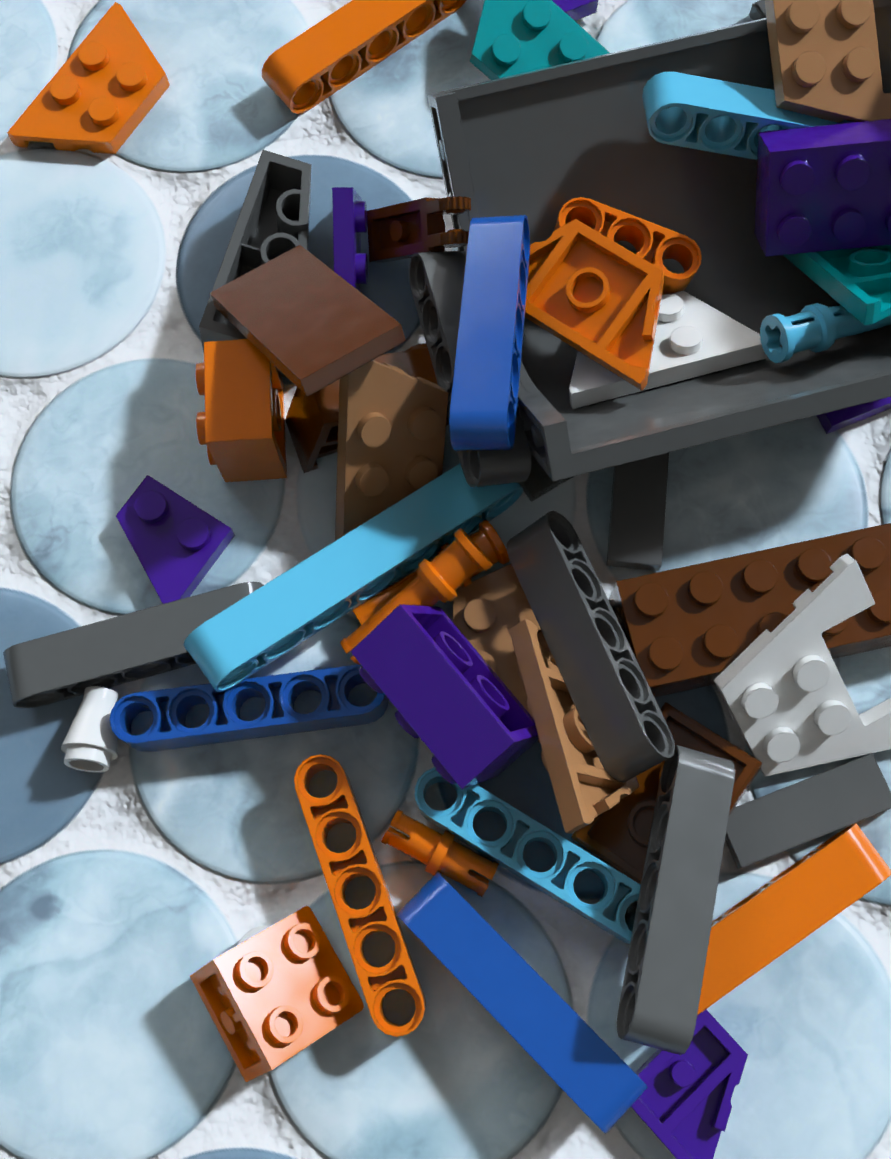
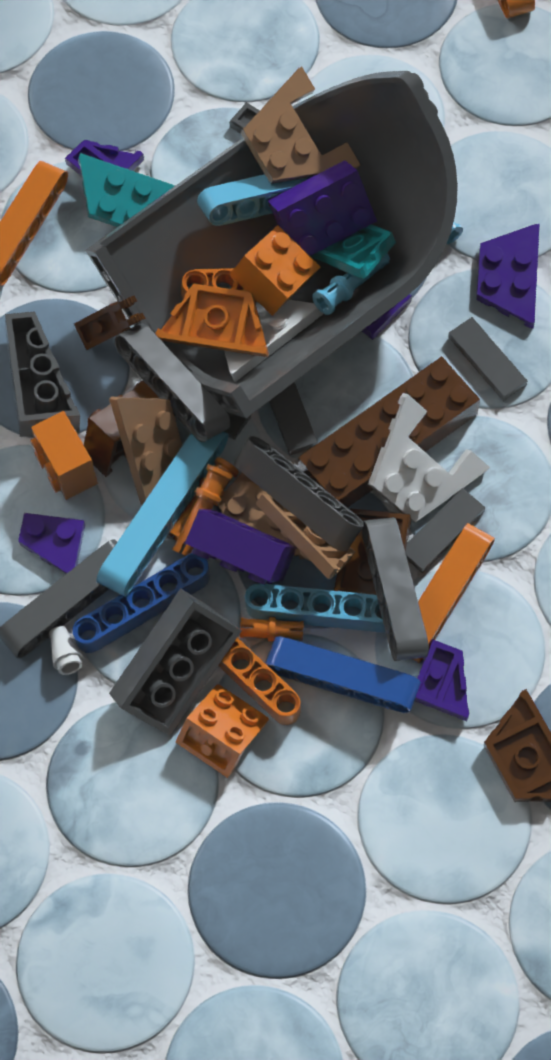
camera: 25 degrees left, 5 degrees down
reddish brown tile [210,245,406,396] -> none
dark purple wing [332,187,368,291] -> none
blue beam [449,215,530,451] -> none
none -> dark grey slope [109,588,242,736]
none -> orange brick [230,225,320,316]

